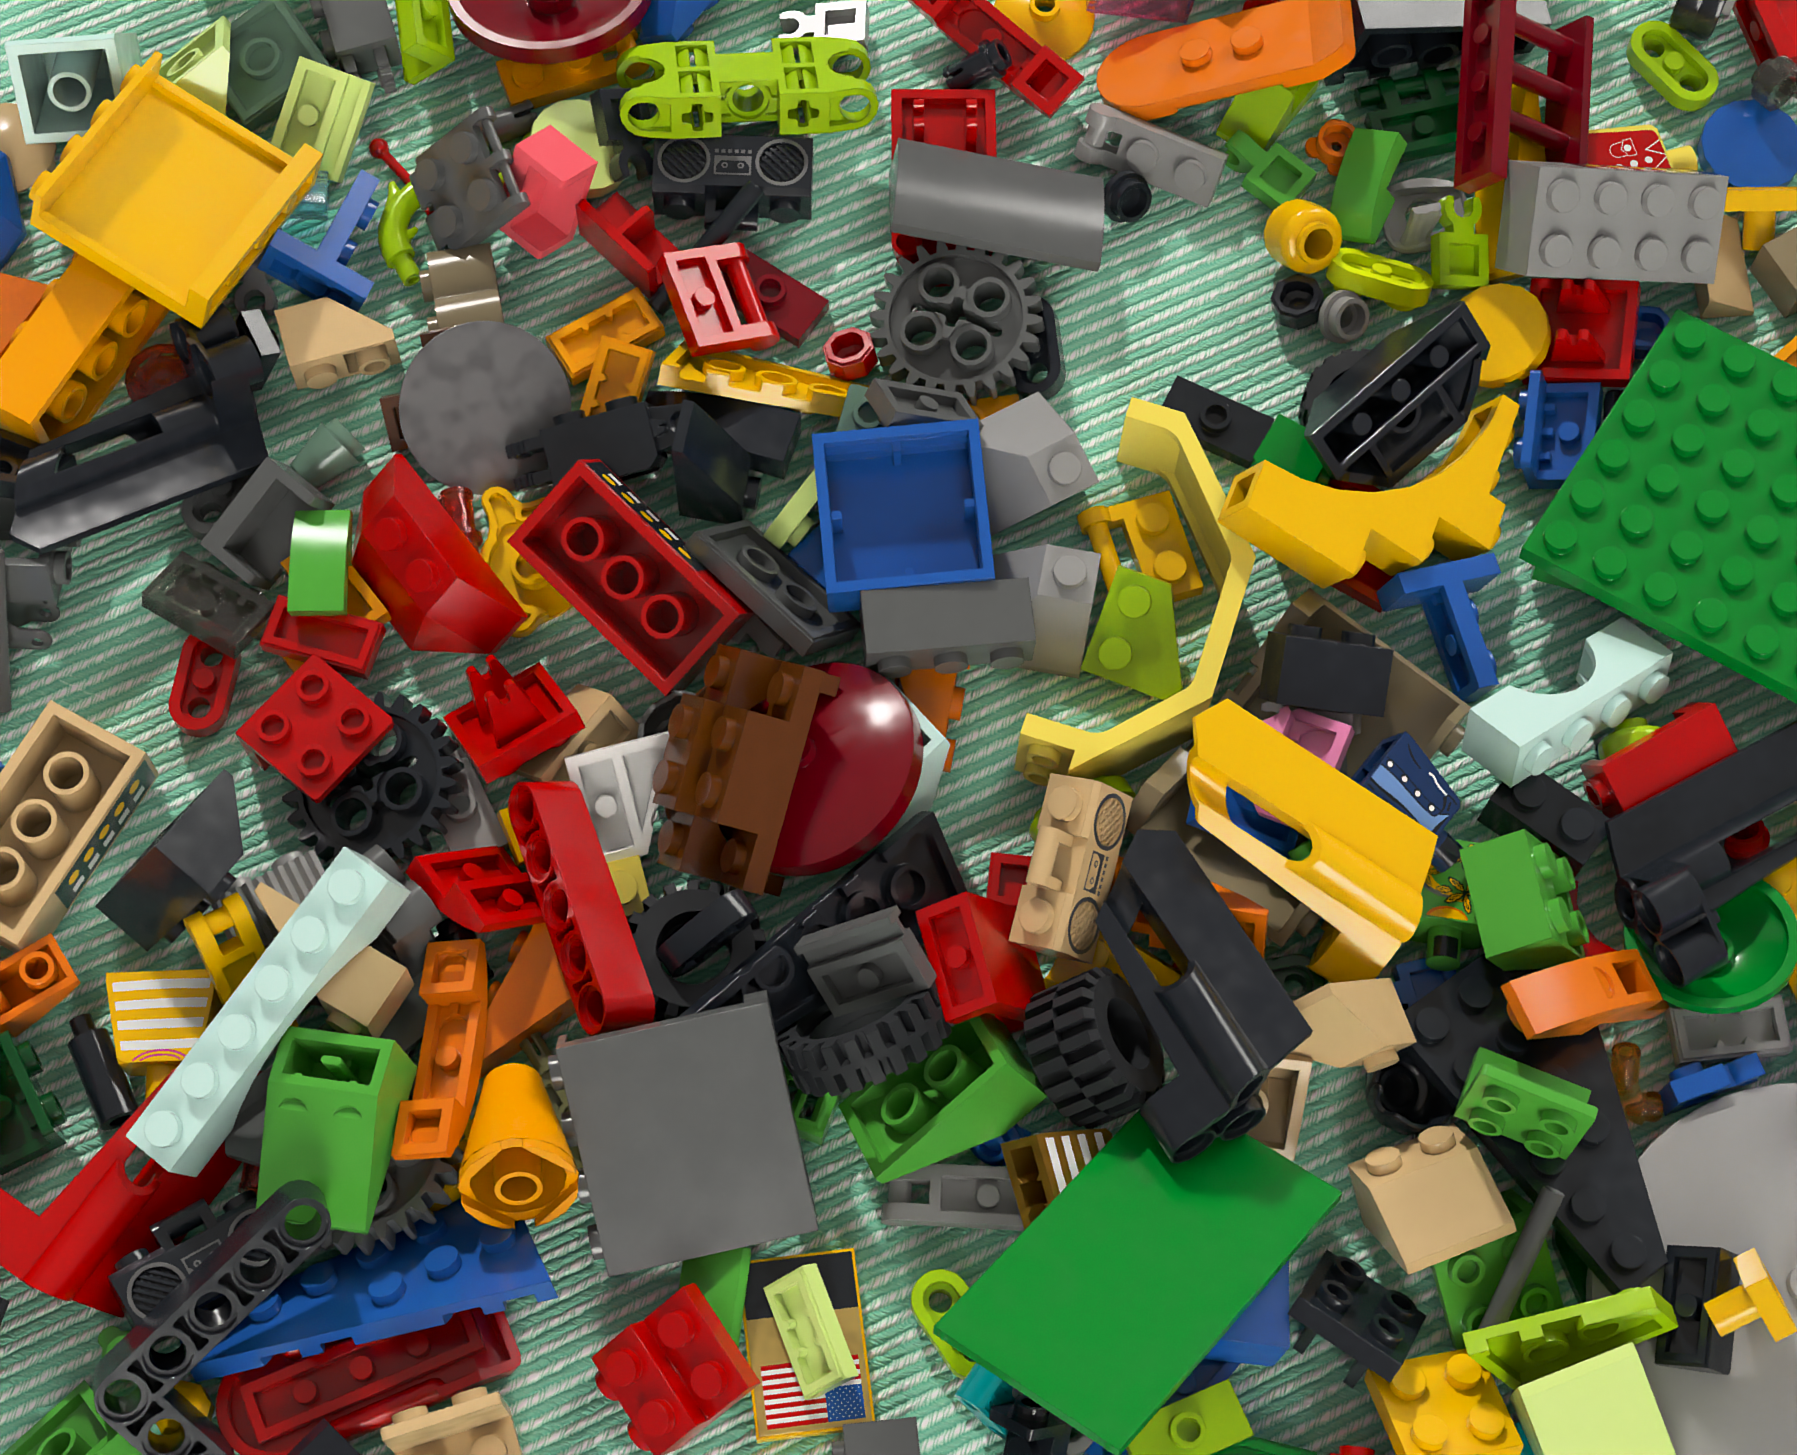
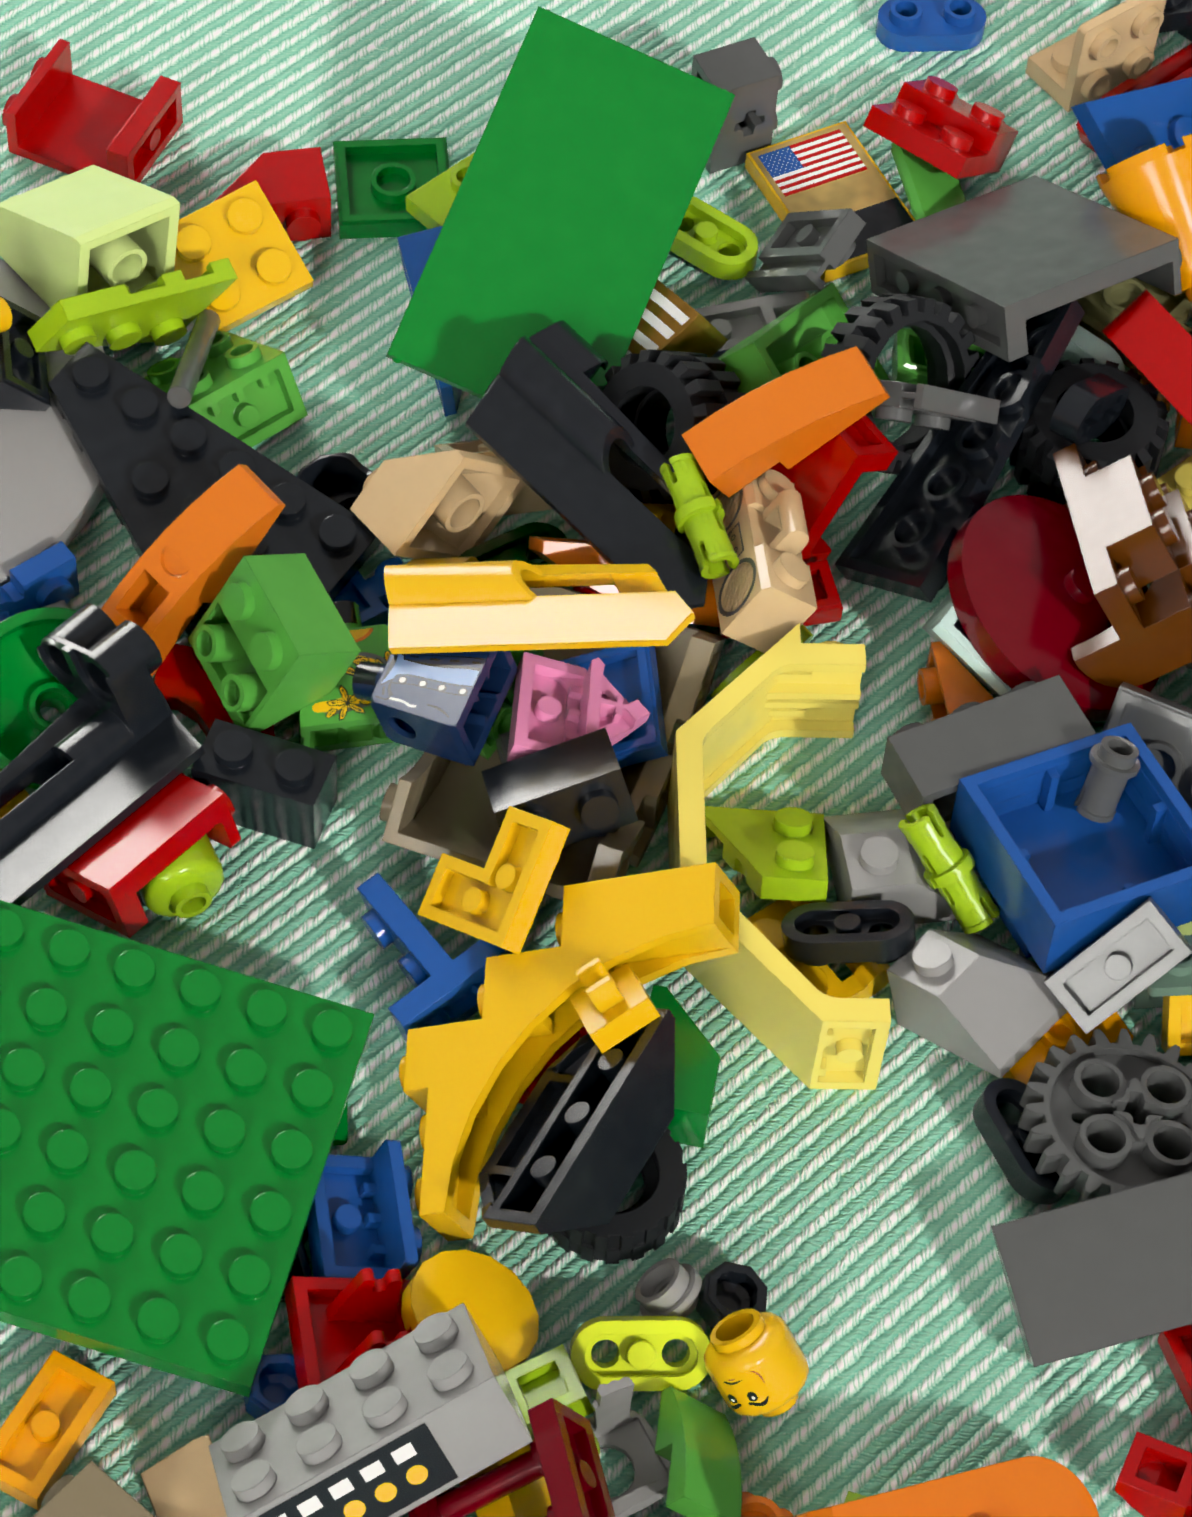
camera: 160 degrees right, 15 degrees down
yellowish green plate [763,1263,859,1400] -> none
light grey plate [1074,103,1229,207] -> none
black plate [1104,170,1152,223] -> none
black plate [1162,375,1275,469] -> none
bright green plate [1225,130,1317,210] -> none
black plate [1287,1249,1427,1389] -> none
tan slope [1347,1123,1517,1275] -> none
bright green bracket [1454,1047,1598,1160] -> none
light aqua arch [1461,617,1673,788] -> none
clear orange arm [1611,1042,1663,1126] -> none
none -> yellow plate [417,806,570,955]
none -> yellow tile [570,957,660,1054]
none -> lime pin [660,453,740,579]
none -> orange slope [682,346,890,498]
none -> dark grey plate [745,208,866,293]
none -> black plate [781,900,916,966]
none -> lime pin [898,803,1000,934]
none -> dark grey pin [1074,736,1141,823]

